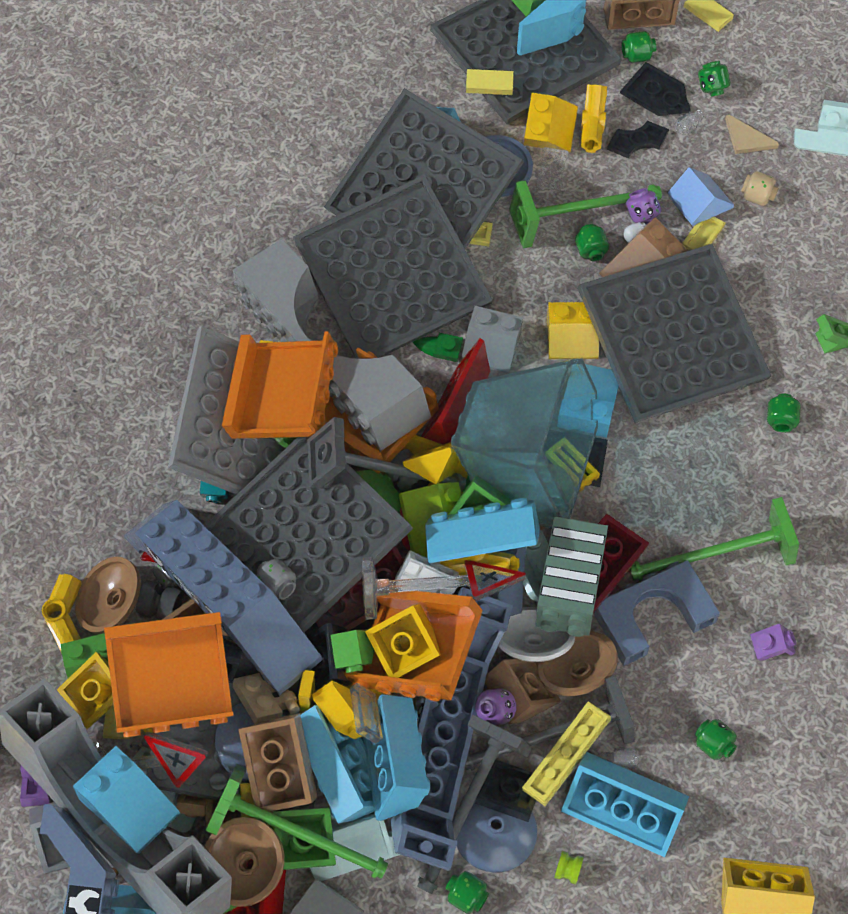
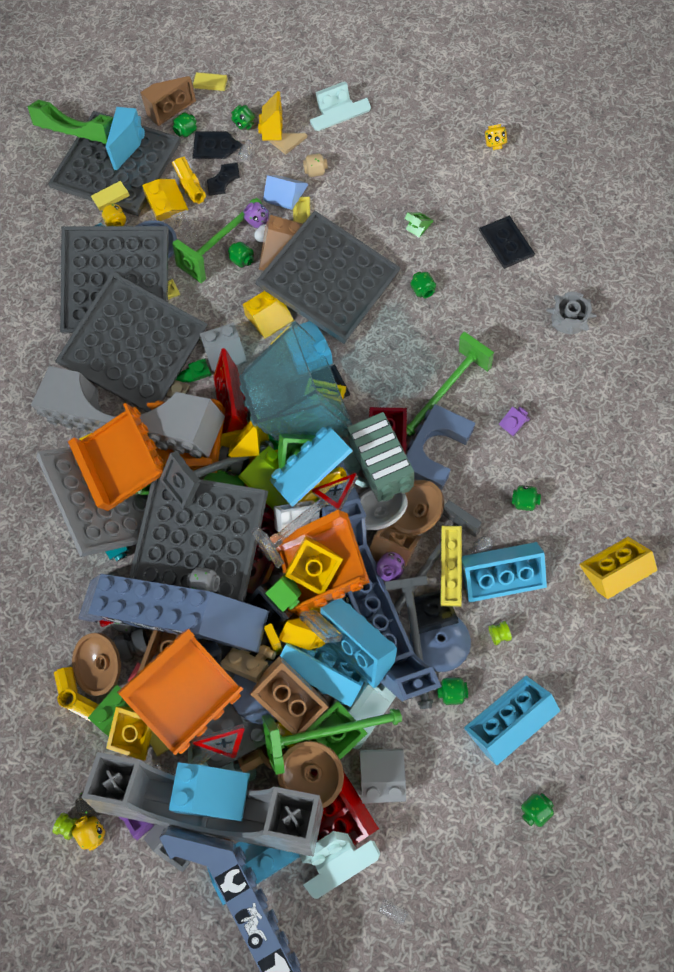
camera: 30 degrees left, 5 degrees up
none -> yellow head [102,204,126,226]
none -> dark tan plate [166,380,191,398]
none -> yellow slope [258,91,283,141]

